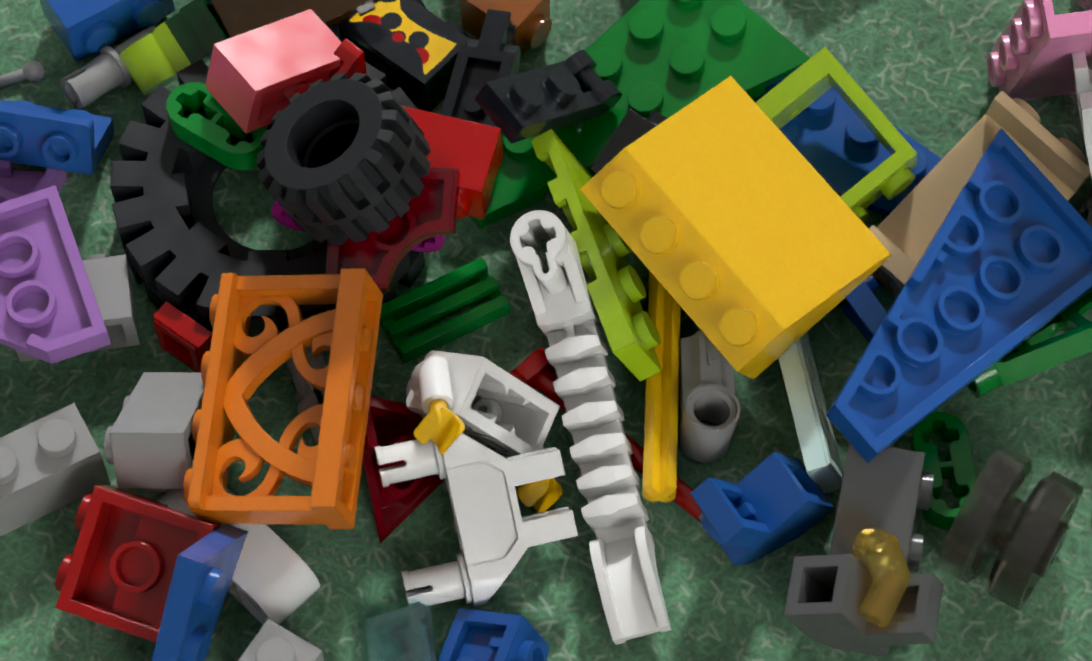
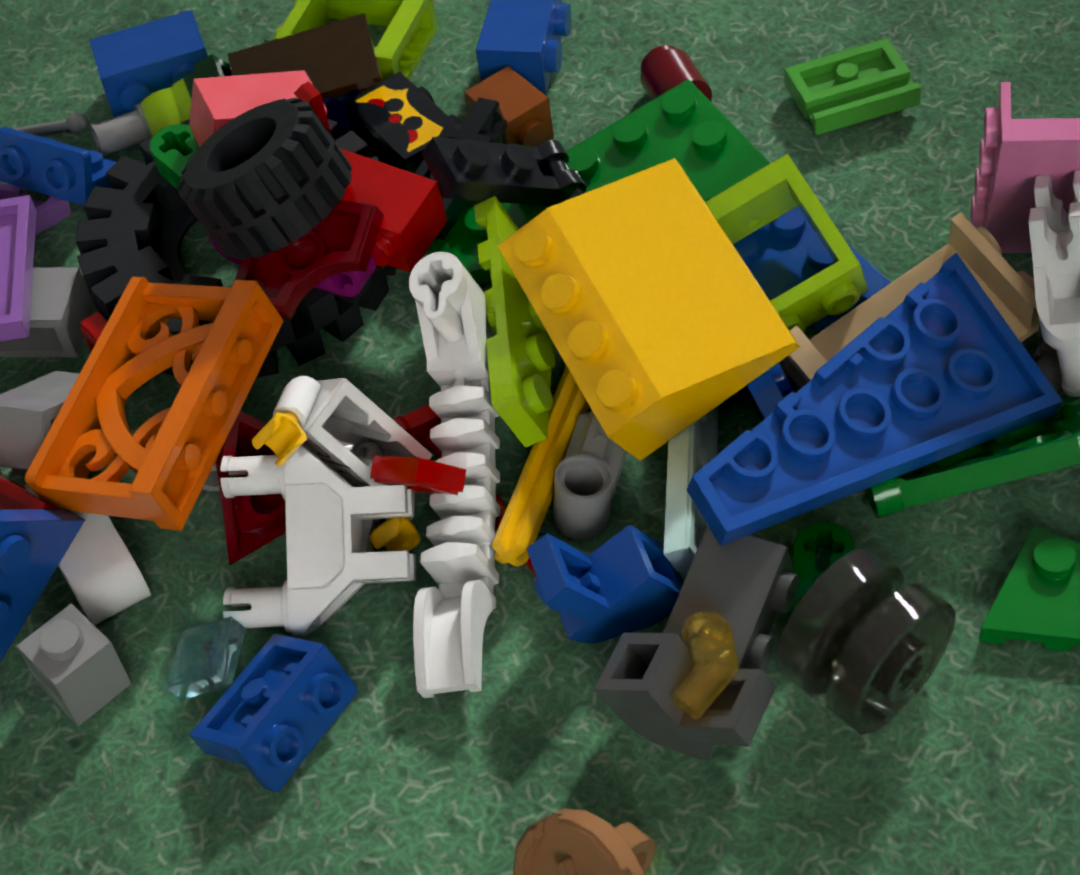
camera: 20 degrees right, 10 degrees down
green tile [380,257,511,364] -> none
none -> red tile [370,455,466,495]

